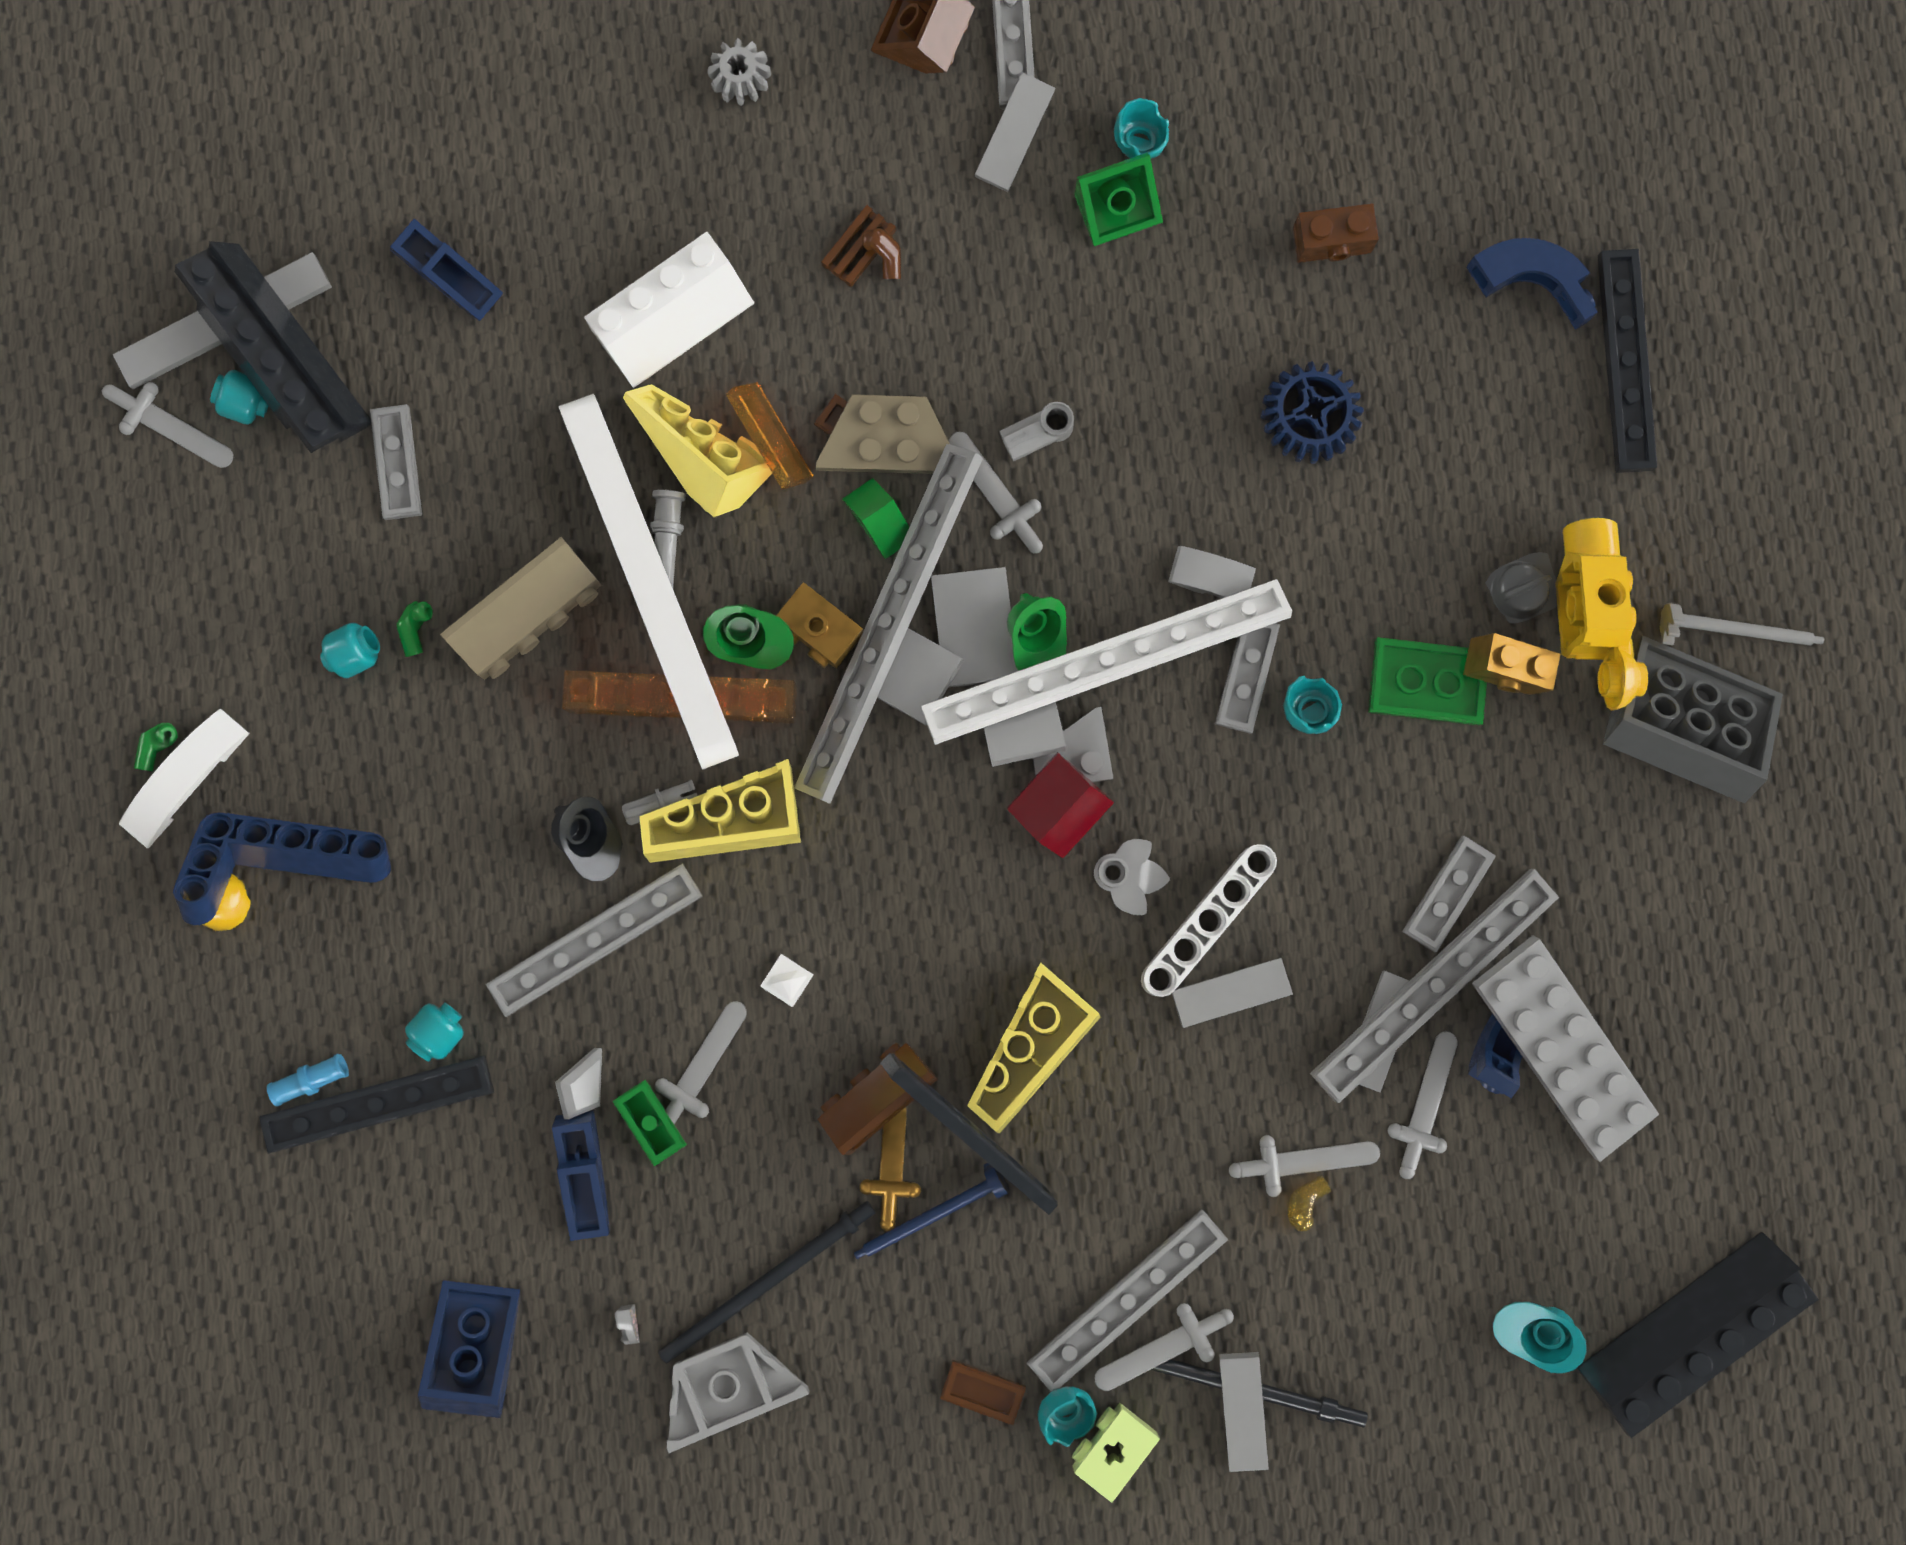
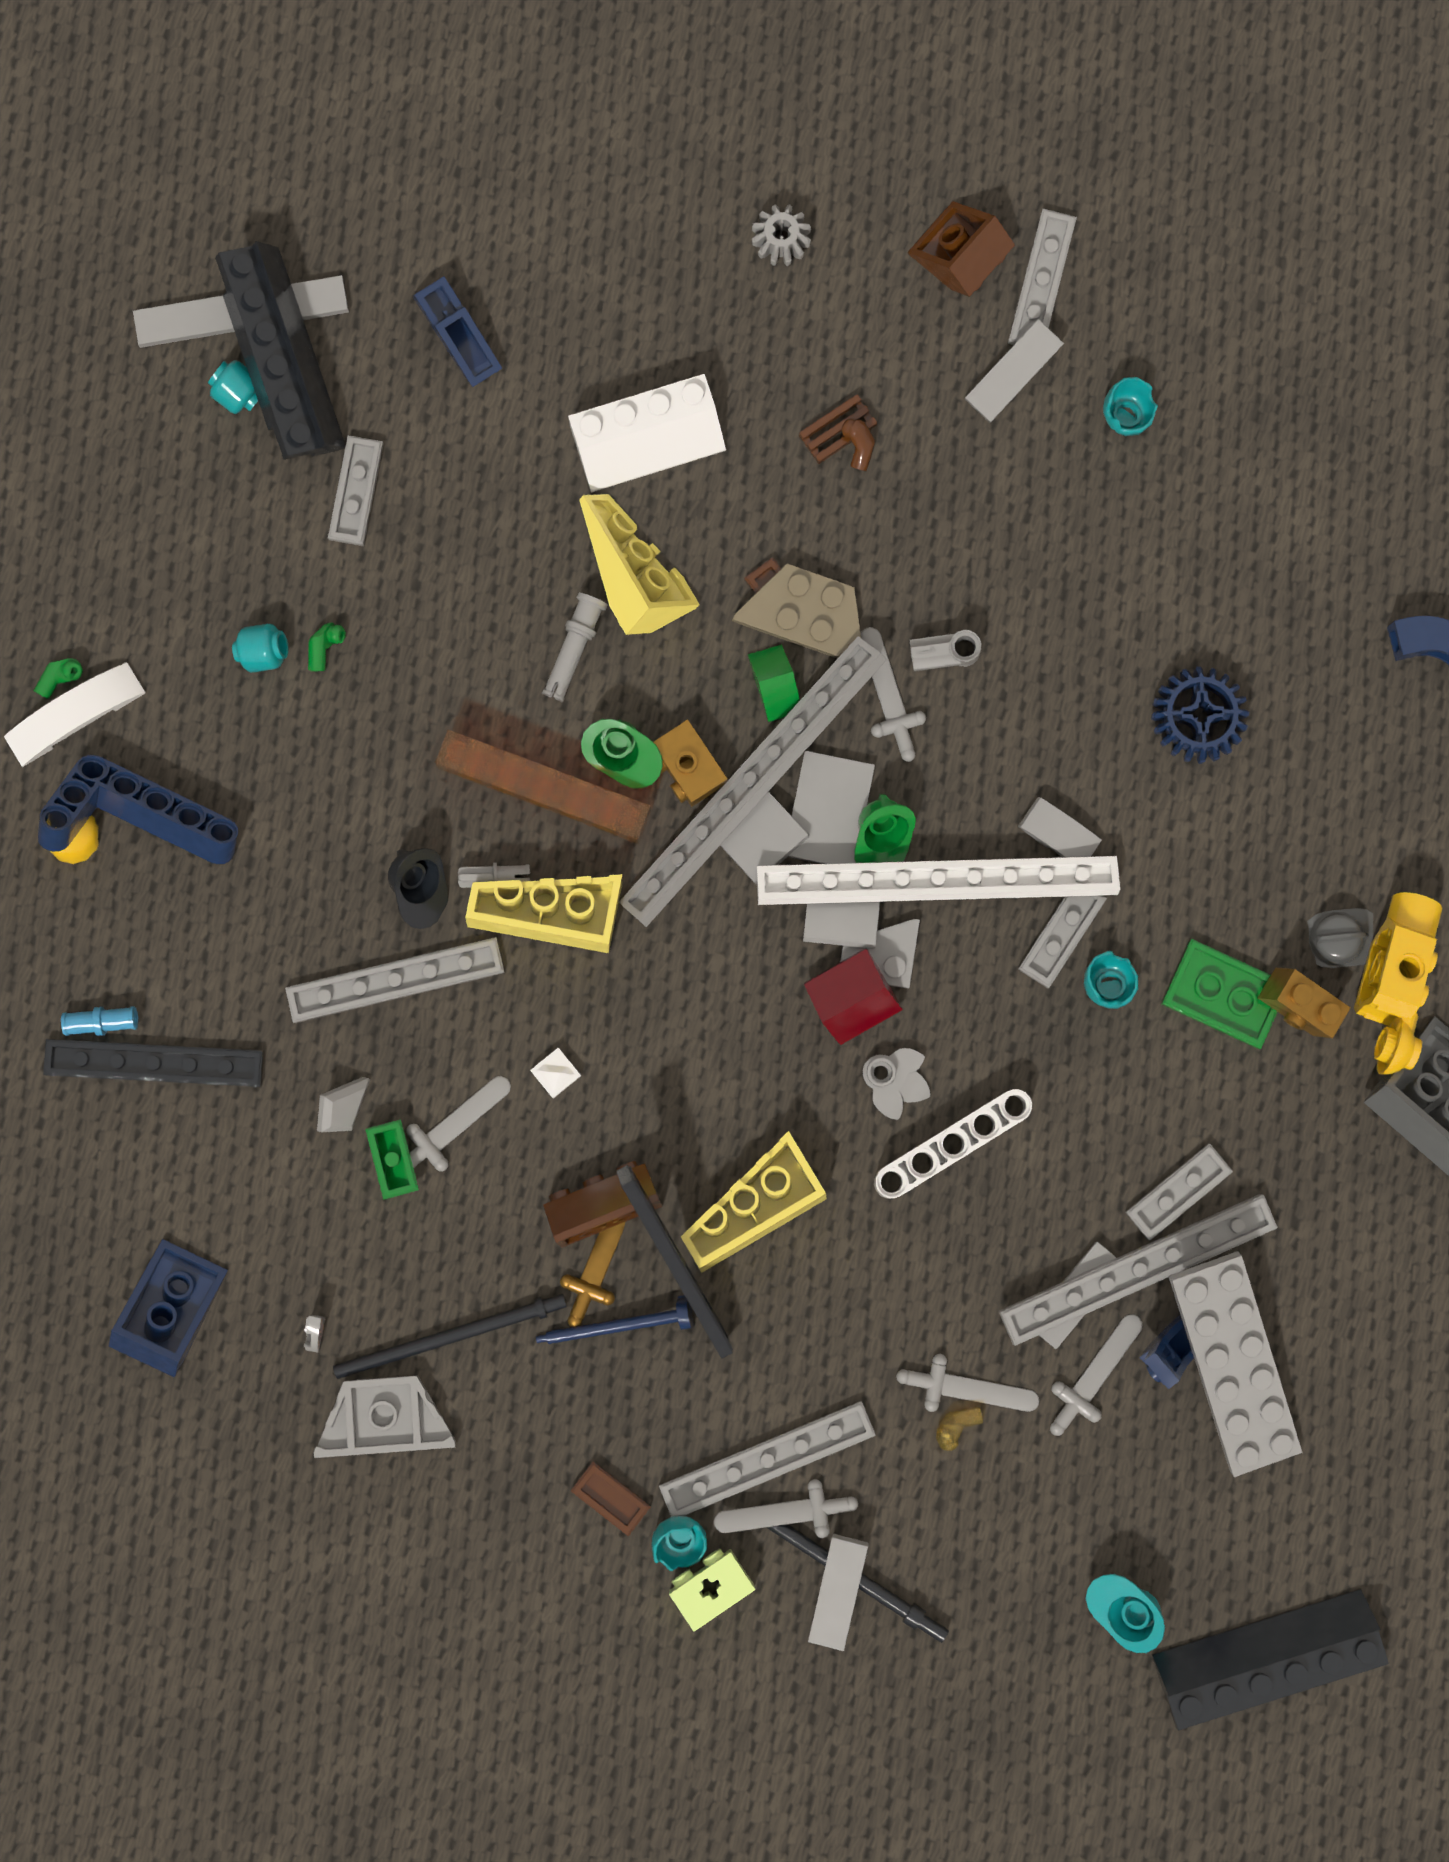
camera: 15 degrees right, 0 degrees up
light grey sword [102,382,233,468] -> none
teal head [405,1003,464,1061] -> none
dark tan slope [440,537,602,680] -> none
dark blue slope [552,1110,610,1241] -> none
white beam [558,393,739,770] -> none
clear orange tile [726,382,814,490] -> none
green slope [1074,152,1163,246] -> none
light grey tile [1171,958,1293,1028] -> none
reddish brown brick [1293,203,1379,263] -> none

